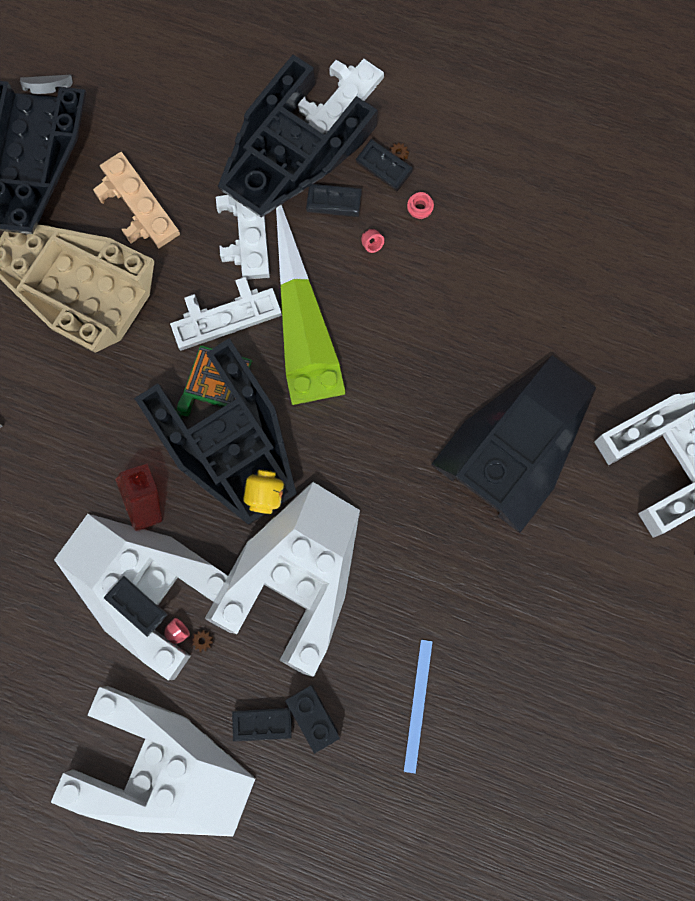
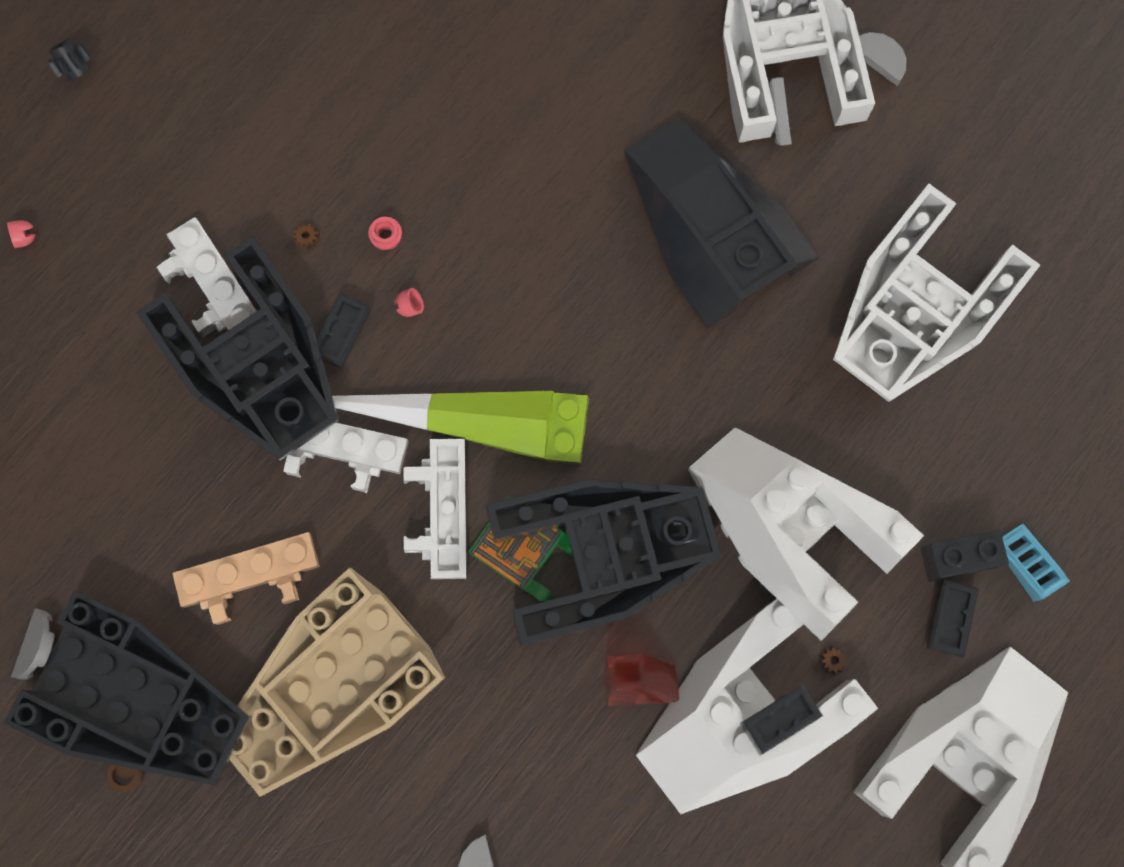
camera: 75 degrees left, 0 degrees up
coral hinge [164,618,190,644] -> none
yellow head [244,470,284,514] -> none
black plate [355,139,413,191] -> none
light blue sticker [404,640,432,773] -> none
none -> light grey tile [769,77,792,146]
none -> white wedge [833,184,1040,402]
none -> medium azure slope [1002,524,1070,602]

